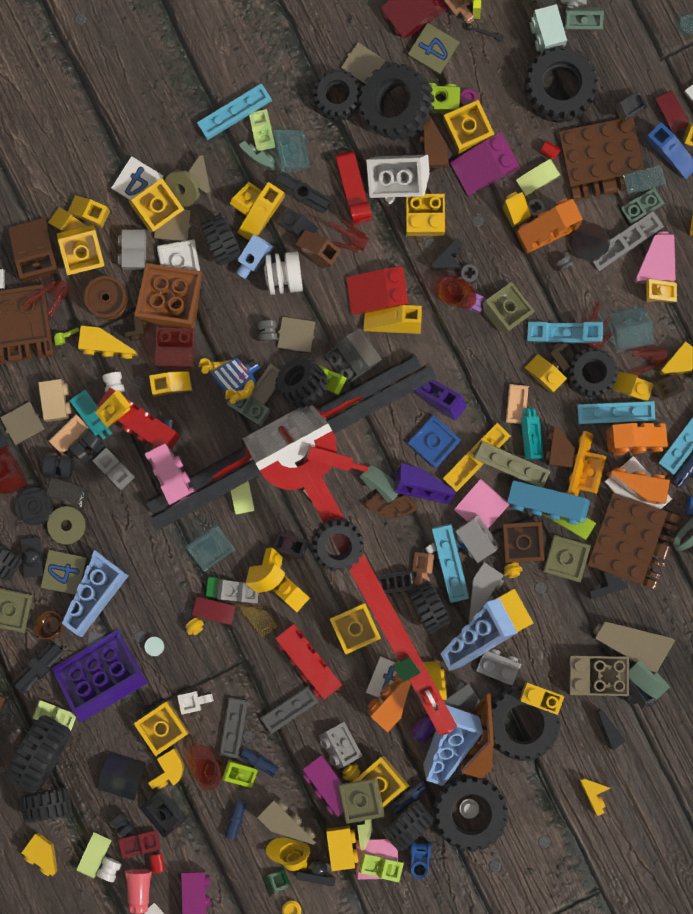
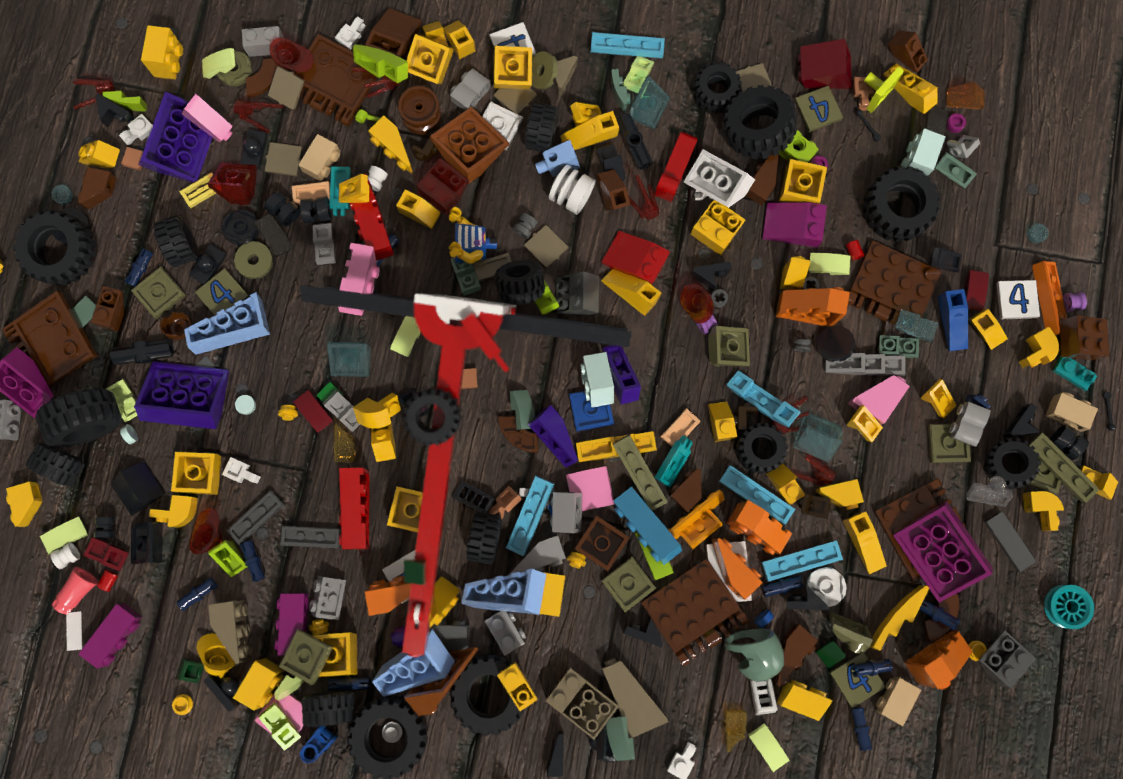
camera: 30 degrees right, 5 degrees down
none -> light aqua tile [120,424,139,444]
none -> lime slope [353,44,408,83]
none -> light aqua brick [580,352,614,407]

